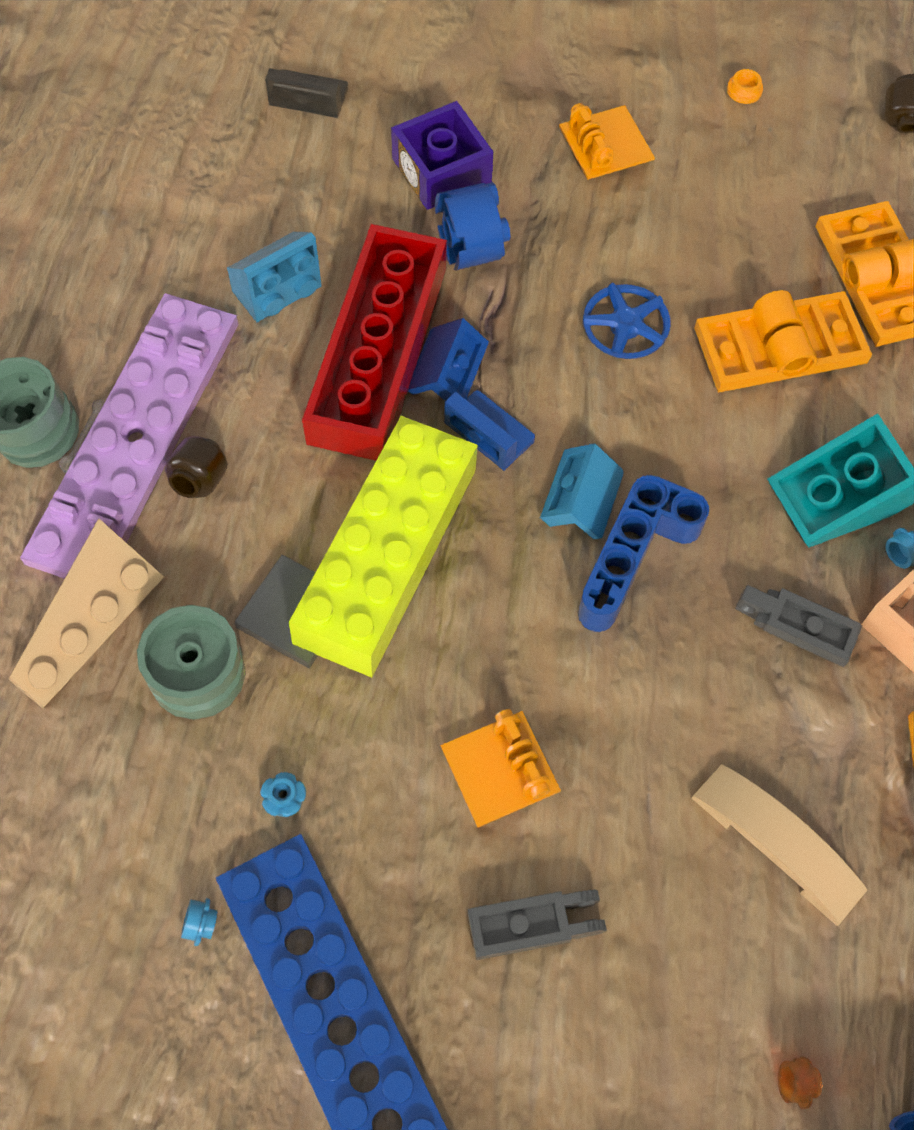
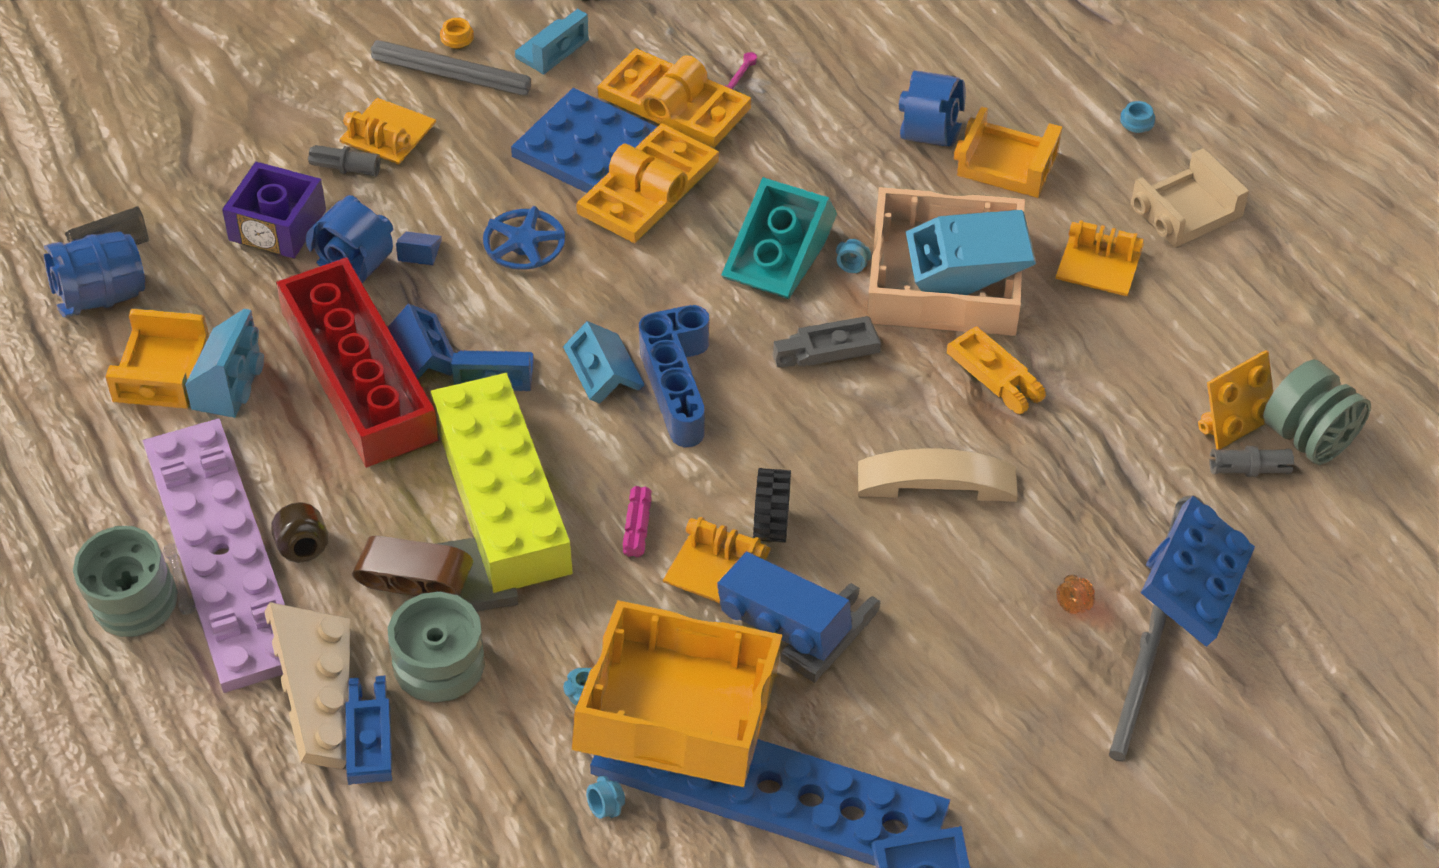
camera: 40 degrees left, 15 degrees down
none -> blue piece [44,231,145,318]
none -> light orange panel [105,309,209,409]
none -> dark grey axle [308,145,381,177]
none -> blue hinge [346,675,392,785]
none -> reddish brown beam [352,536,474,596]
none -> dark grey axle [371,40,531,96]
none -> blue slope [396,231,442,265]
none -> blue plate [511,88,657,193]
none -> dark azure panel [515,9,589,75]
none -> light orange tile [572,600,782,787]
none -> dark pink axle [622,486,652,558]
none -> blue brick [717,551,852,661]
none -> black tyre [753,468,791,543]

